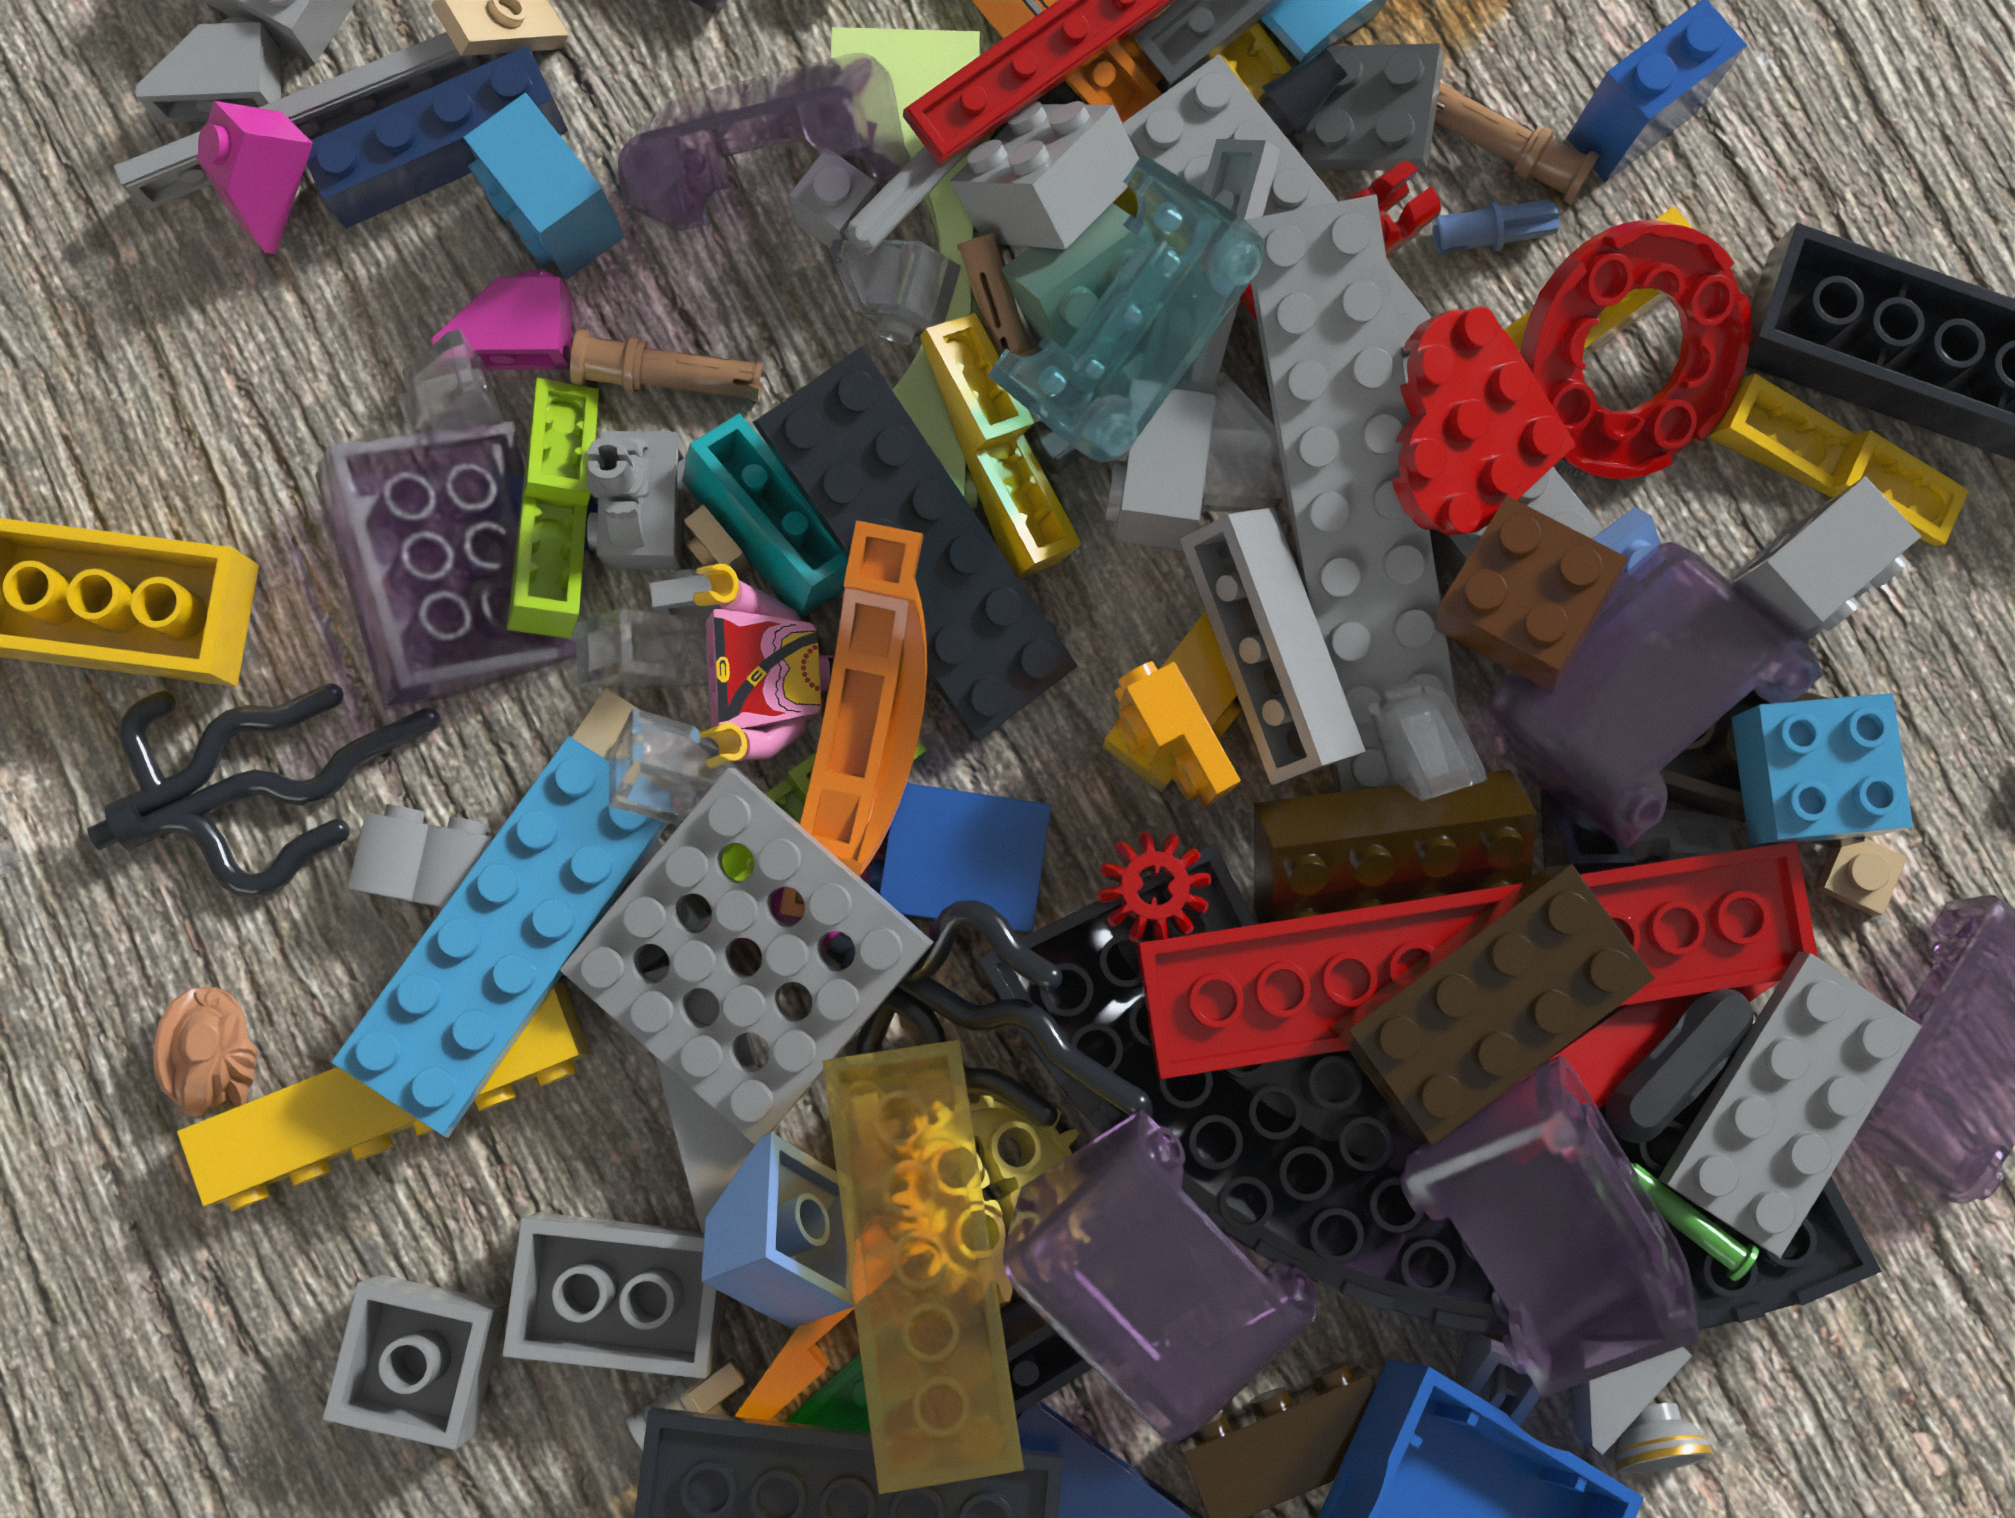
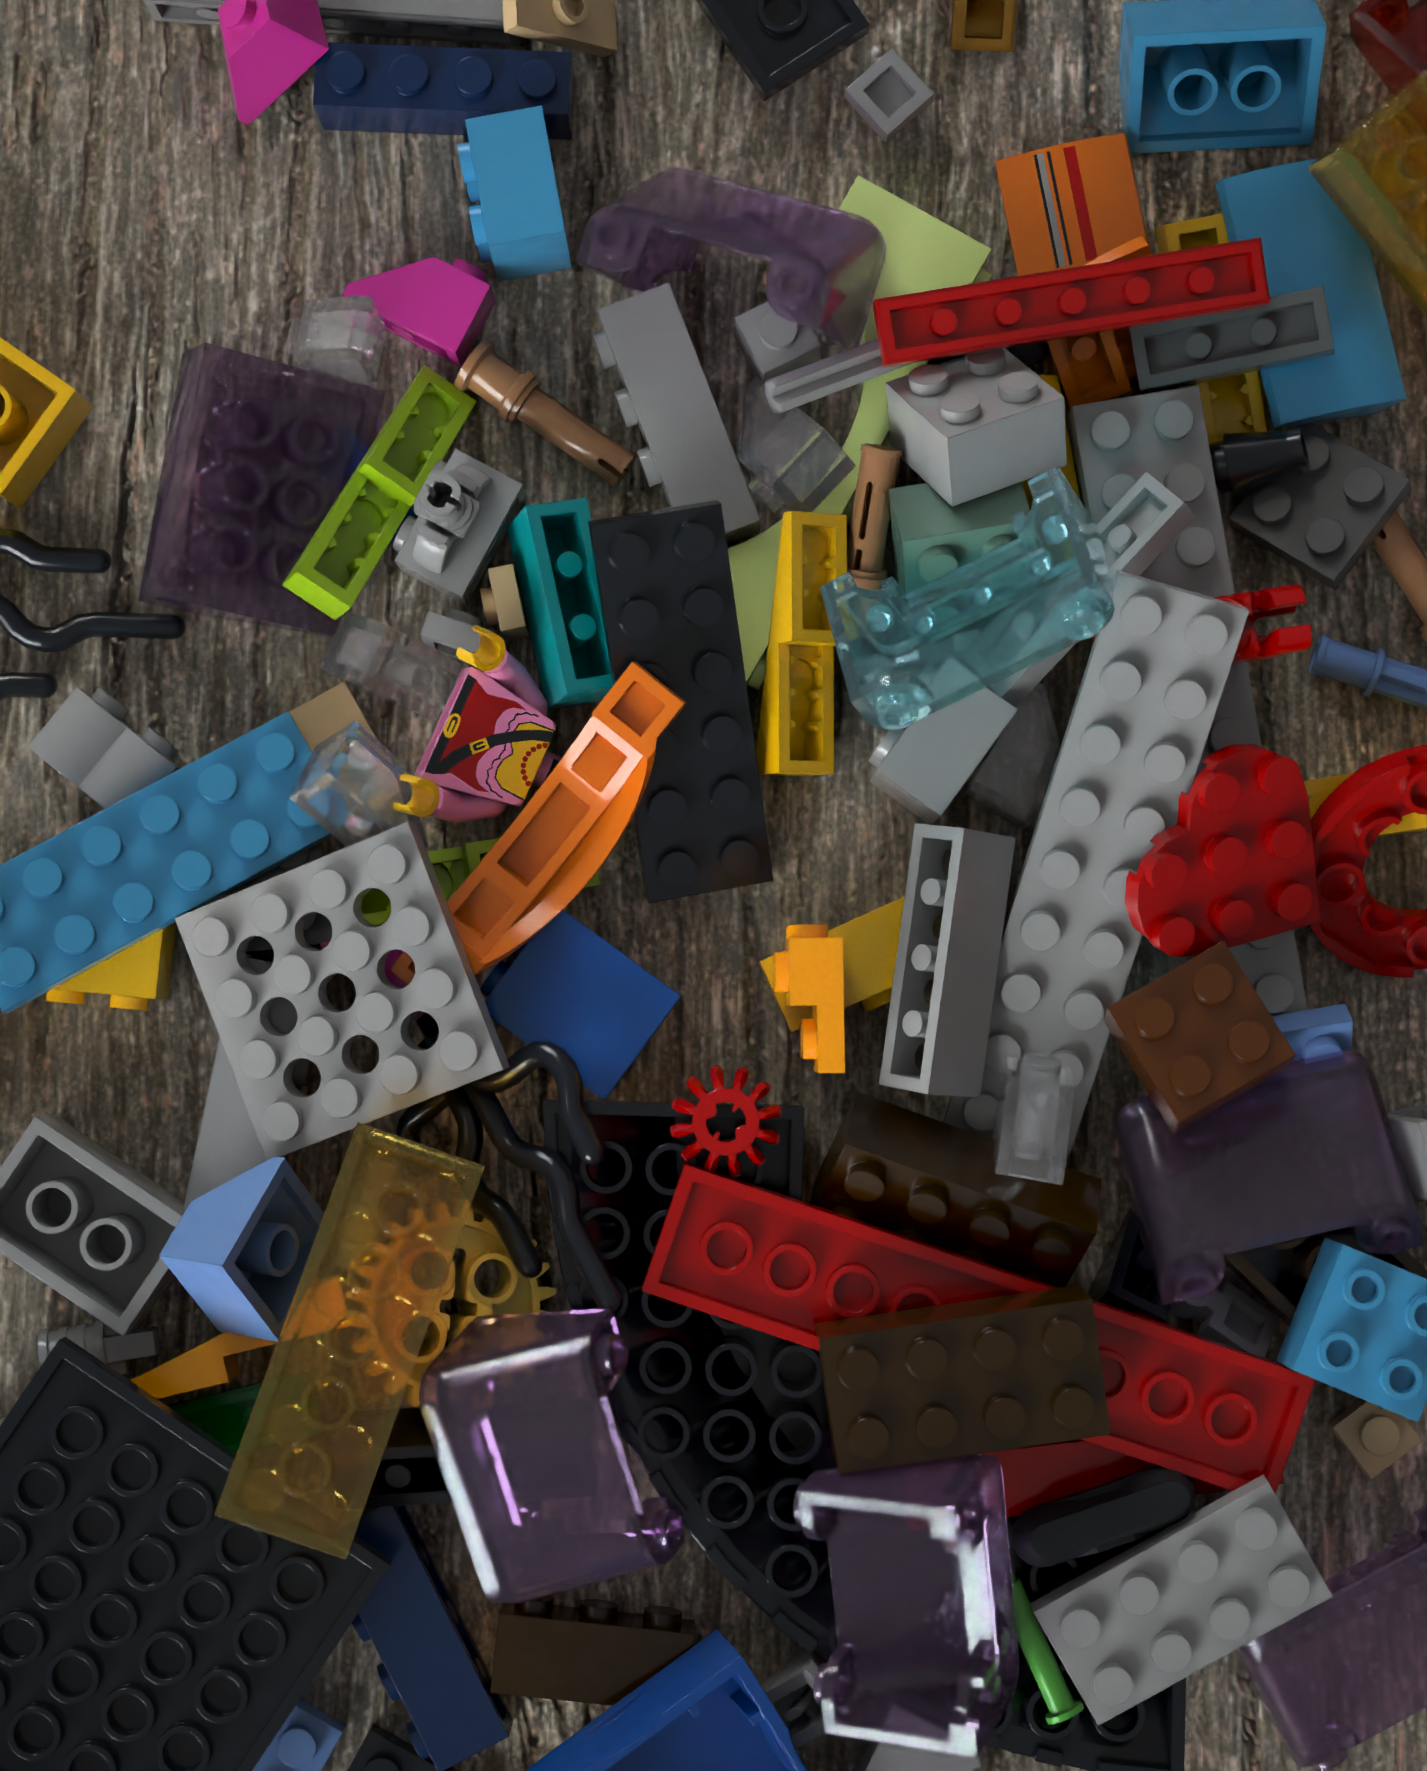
camera: 30 degrees right, 5 degrees up
none -> light grey brick [591,282,760,544]

